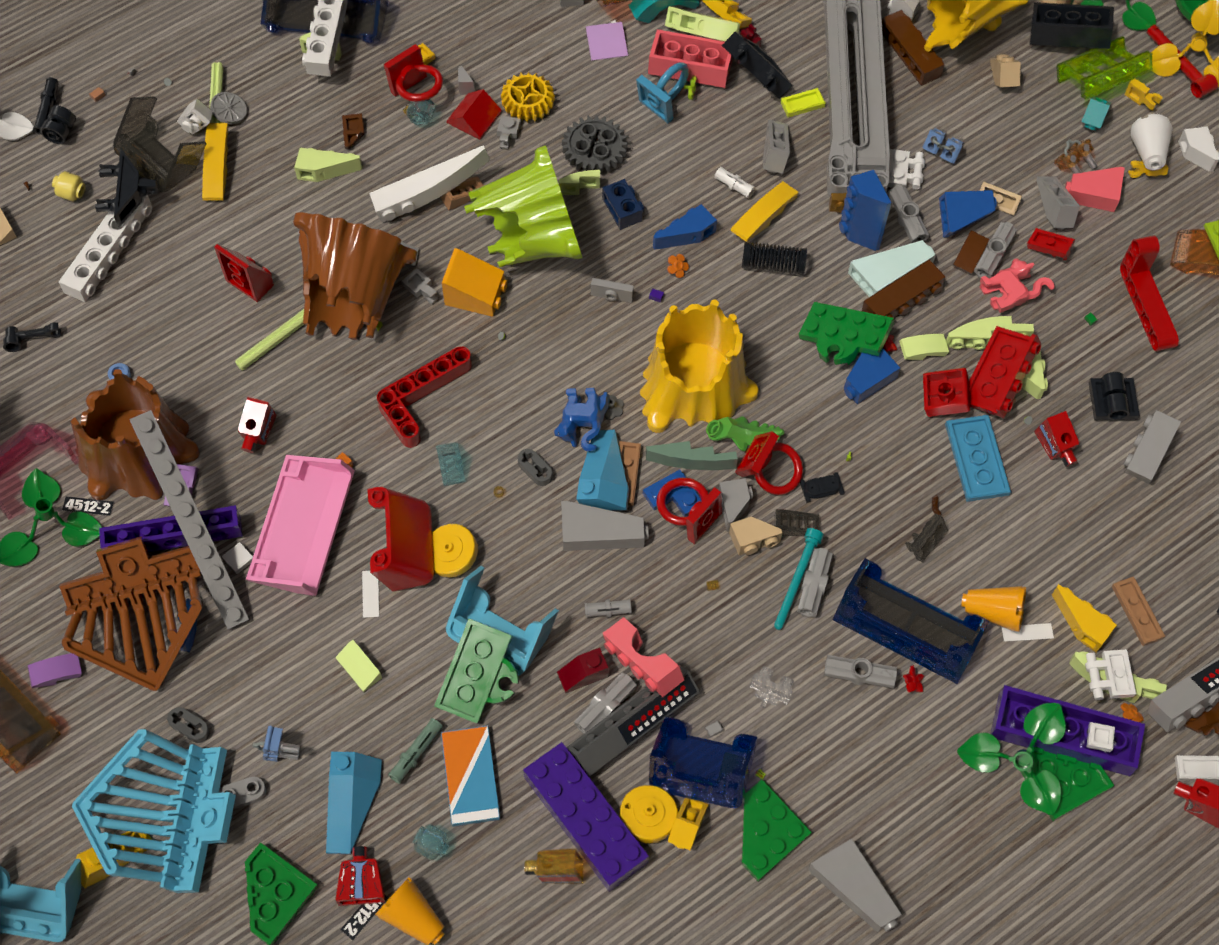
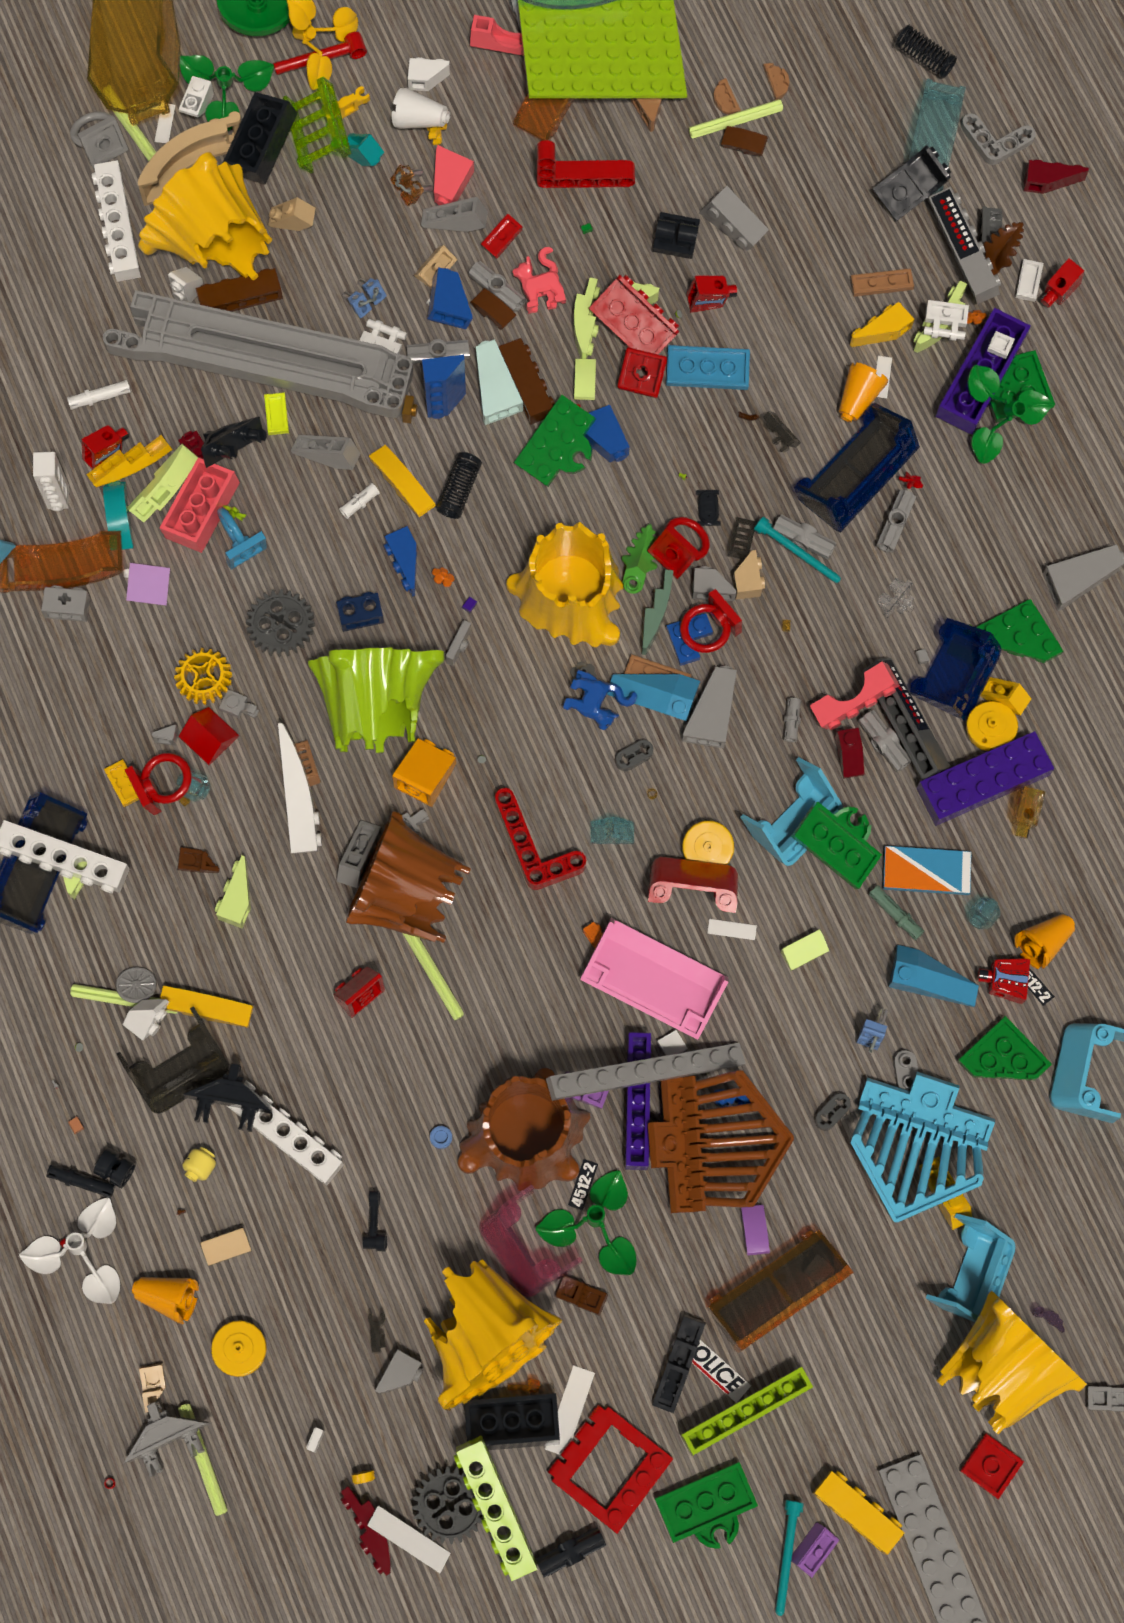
camera: 80 degrees left, 10 degrees up
torso [238,397,277,453] -> none
yellowish green slope [559,170,600,195] -> none

